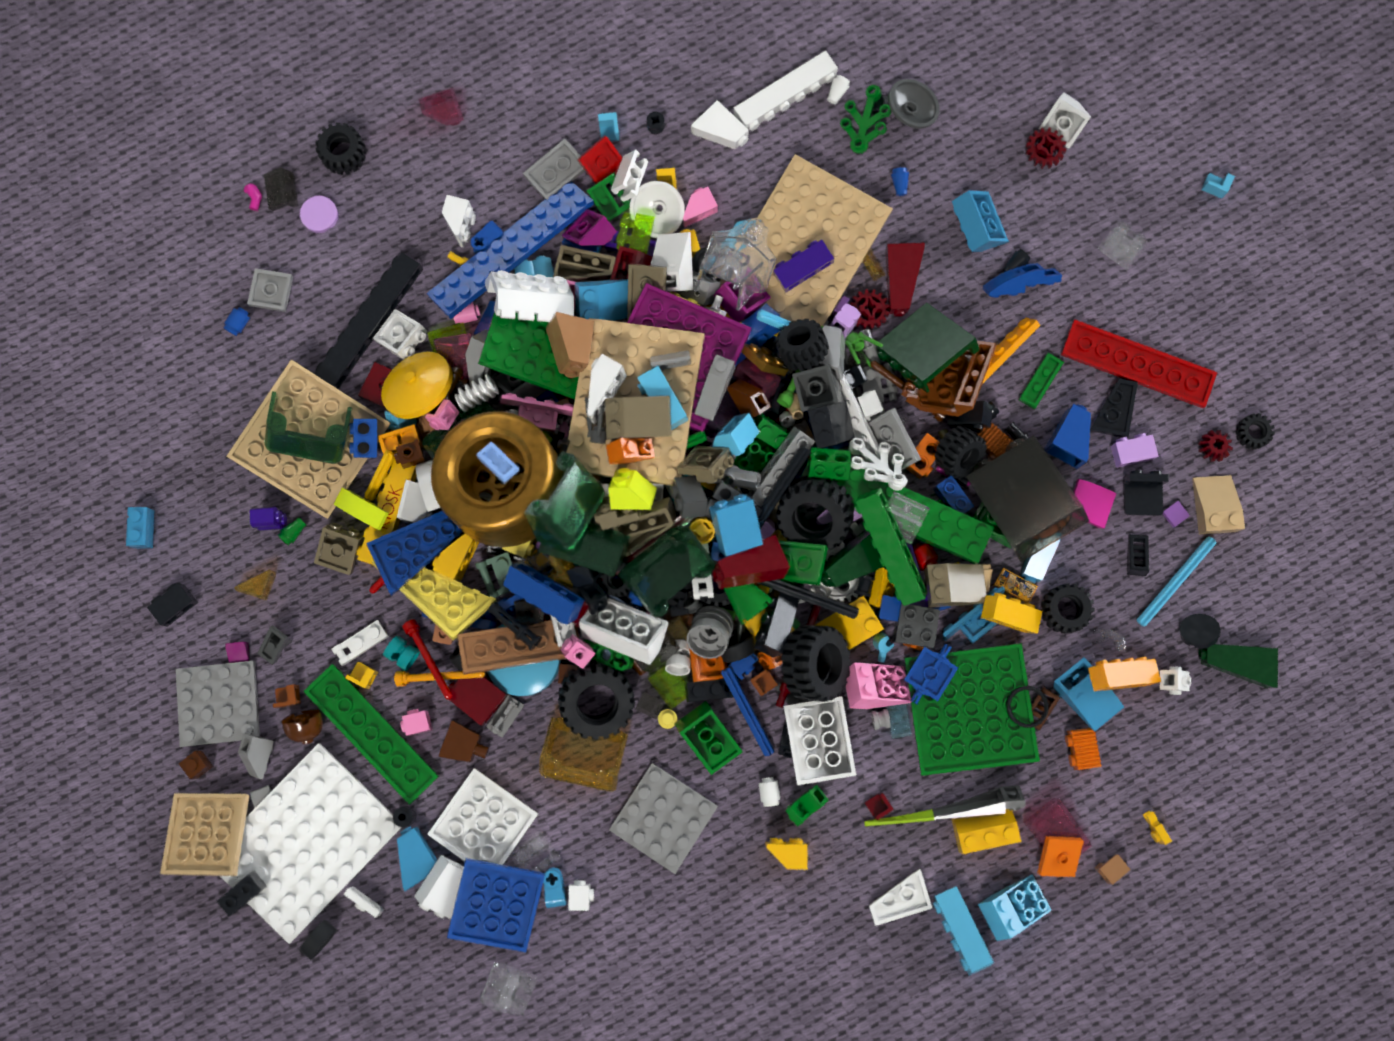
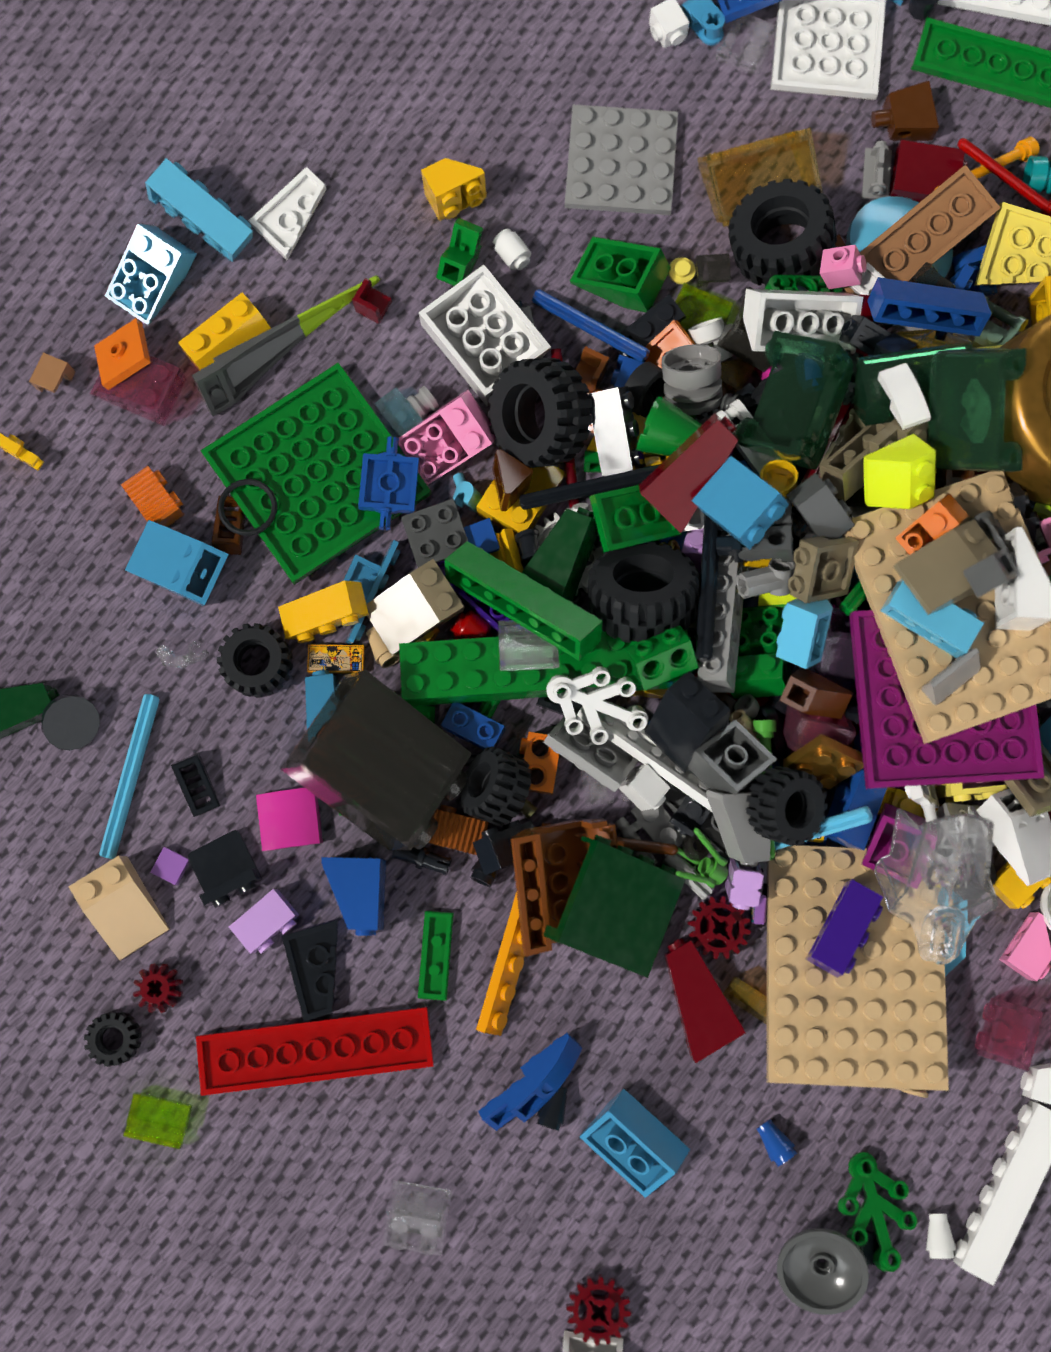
camera: 155 degrees right, 0 degrees up
bright pink brick [400,709,432,736] -> none
black pin [488,601,542,651] -> none
light grey slope [695,355,735,421] -> none
light orange brick [1088,657,1161,692] -> none
white brick [1160,667,1191,695] -> none
none -> clear neon green plate [123,1092,193,1149]
none -> reddish brown slope [492,450,534,511]
none -> white slope [878,363,931,430]
none -> dark grey panel [963,548,1020,598]
none -> clear pink slope [975,998,1043,1071]

